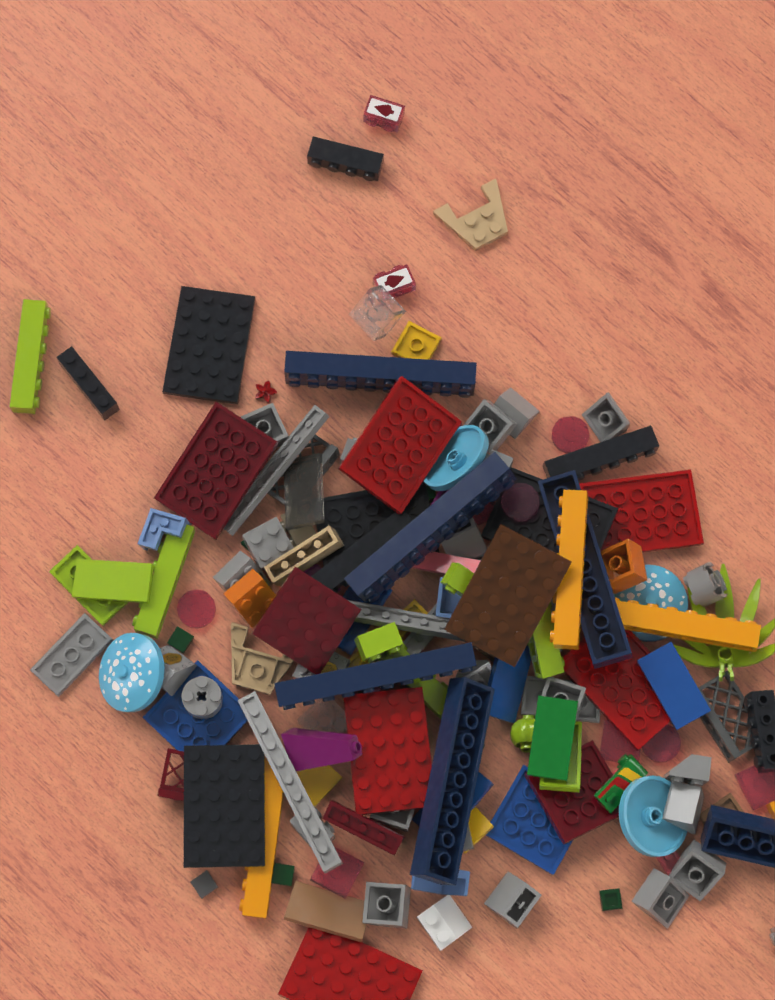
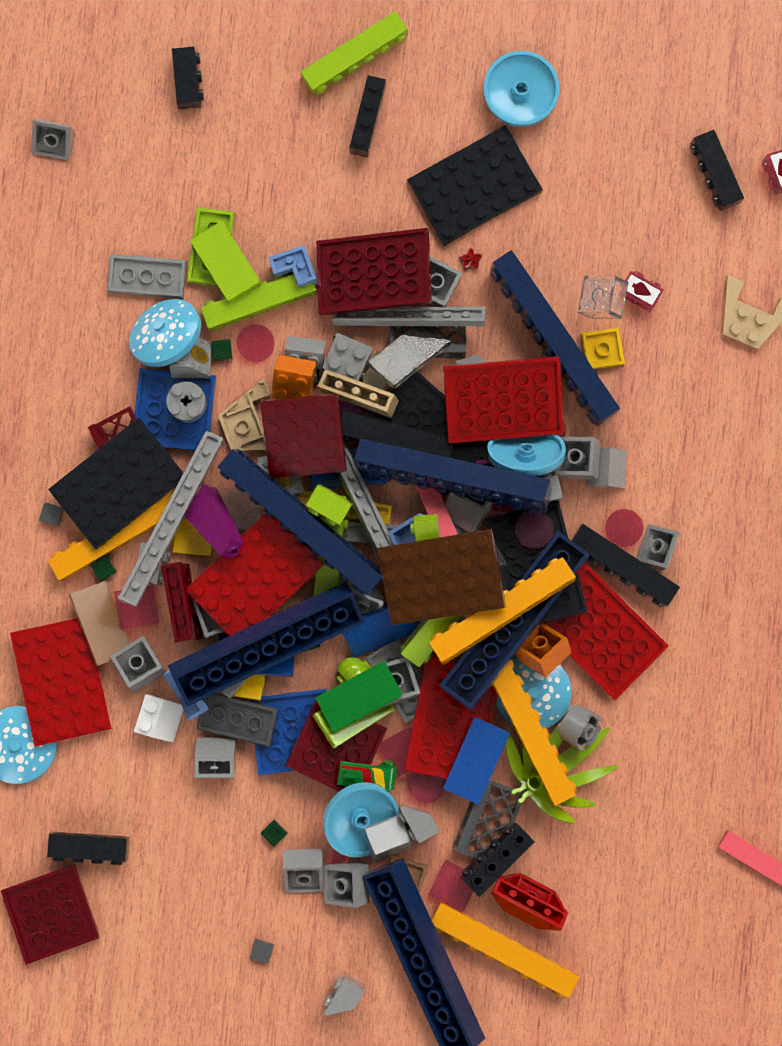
camera: 55 degrees right, 10 degrees up
none -> dark grey tile [196,693,279,747]
none -> dark grey tile [250,939,274,964]
none -> medium azure dish [483,51,559,127]

